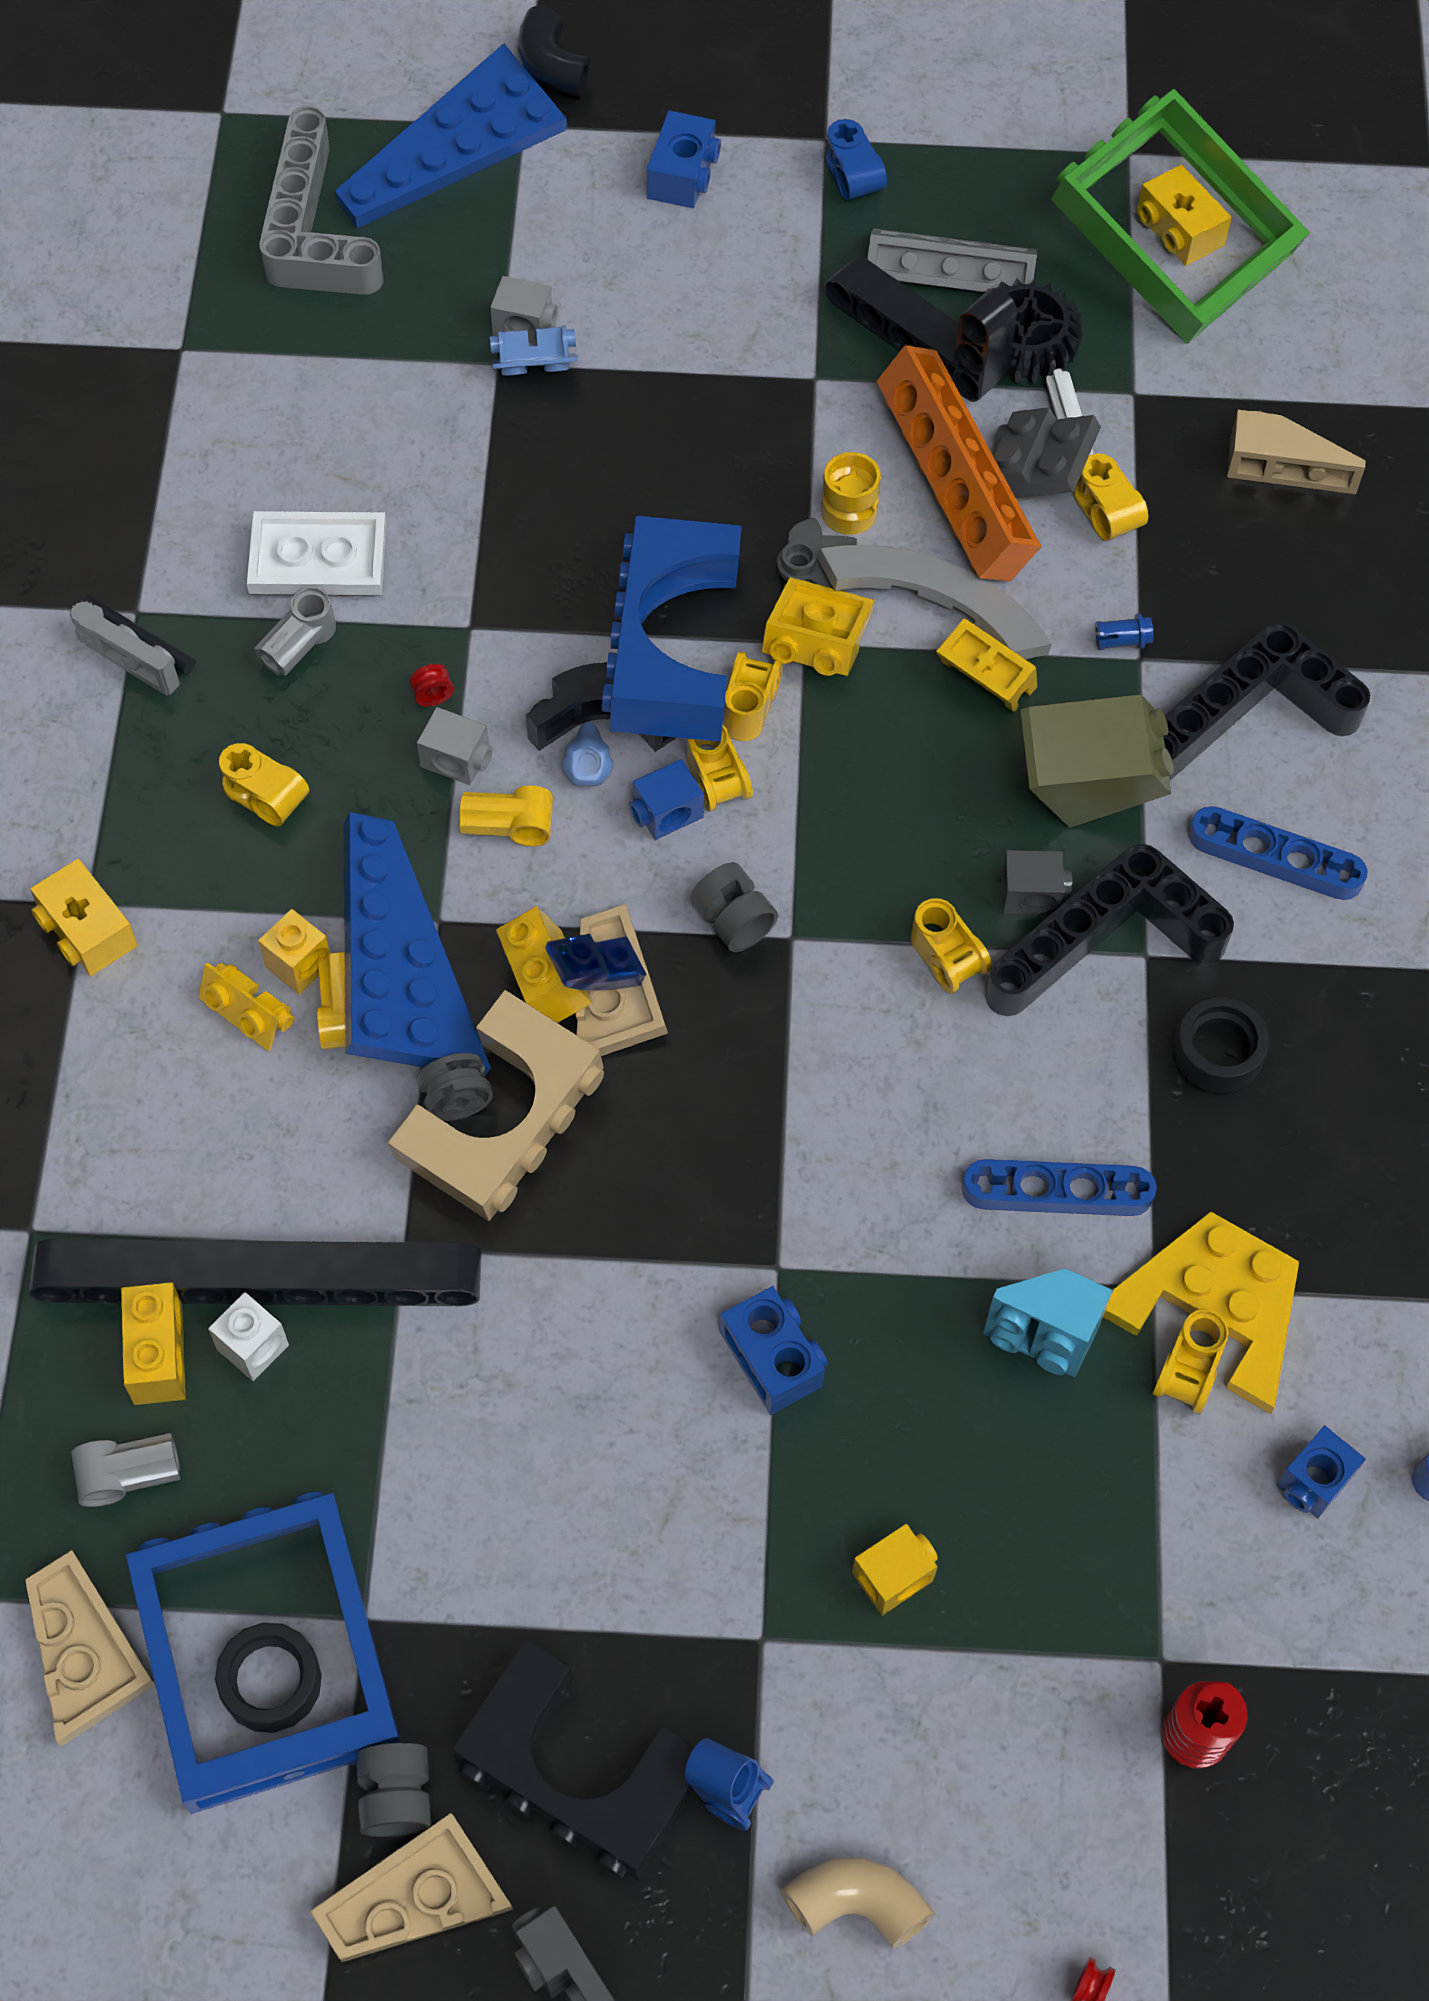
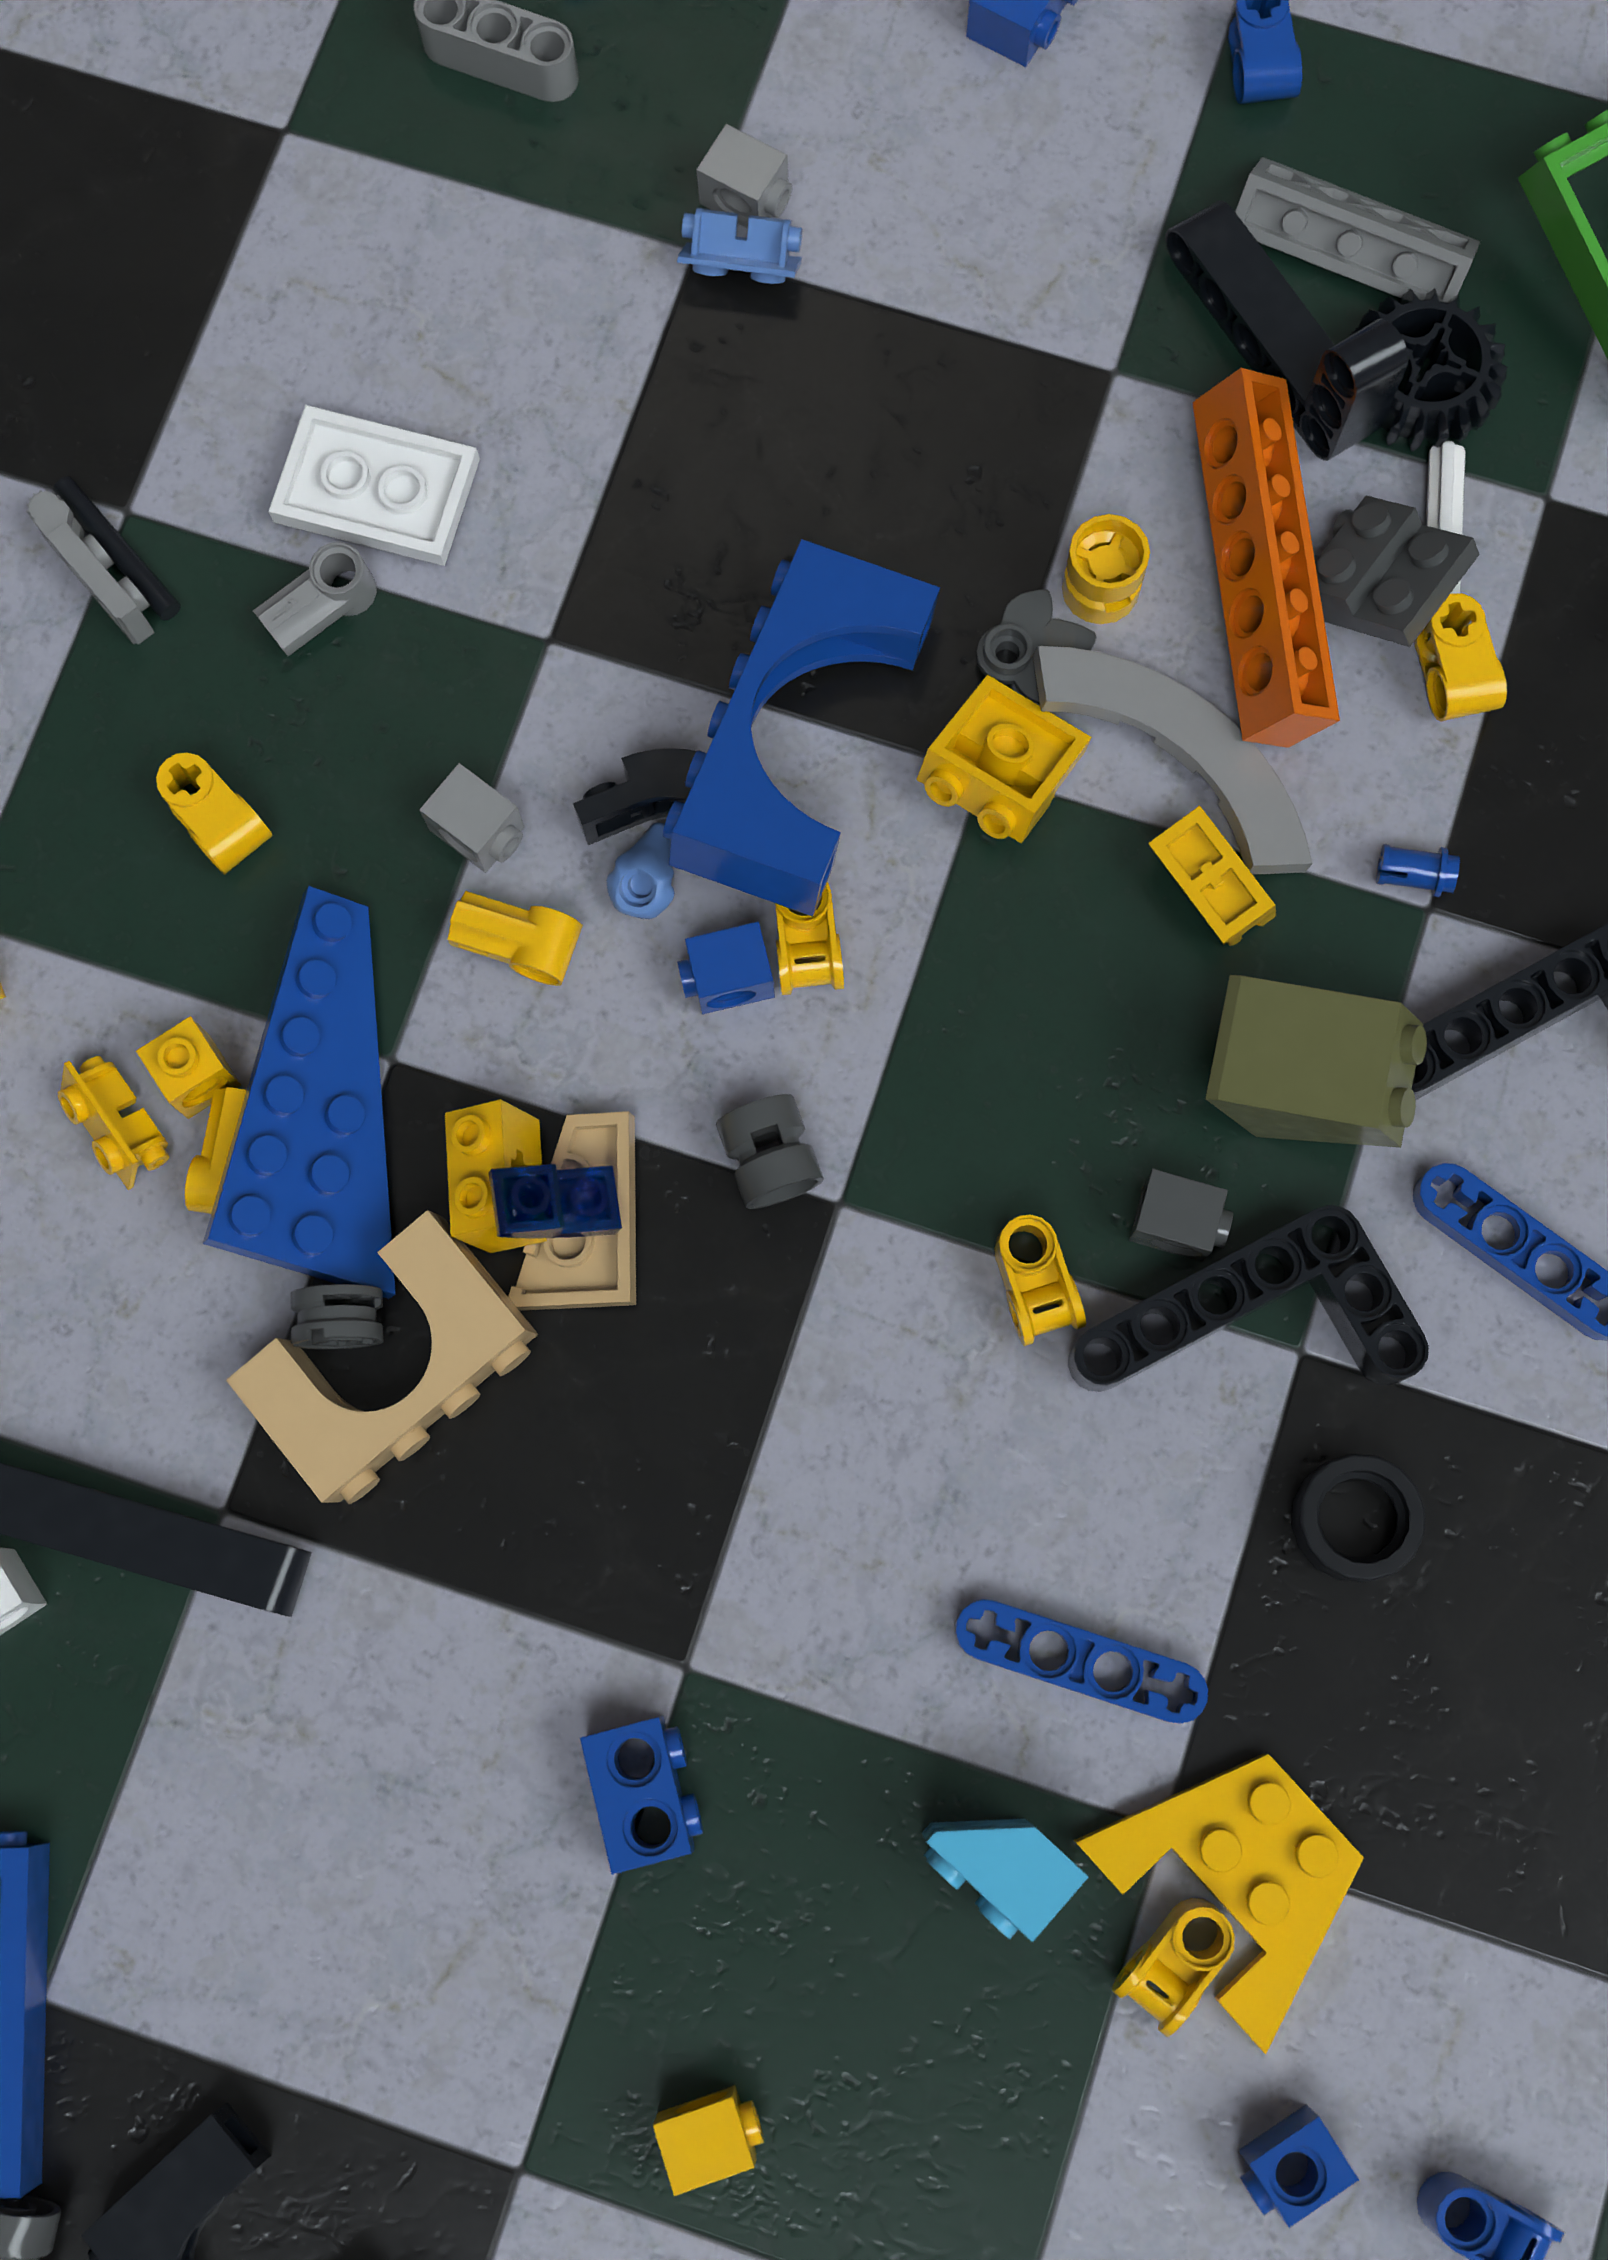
camera: 20 degrees right, 15 degrees up
red bush [409,664,454,707] -> none
yellow piece [723,651,783,741] -> none

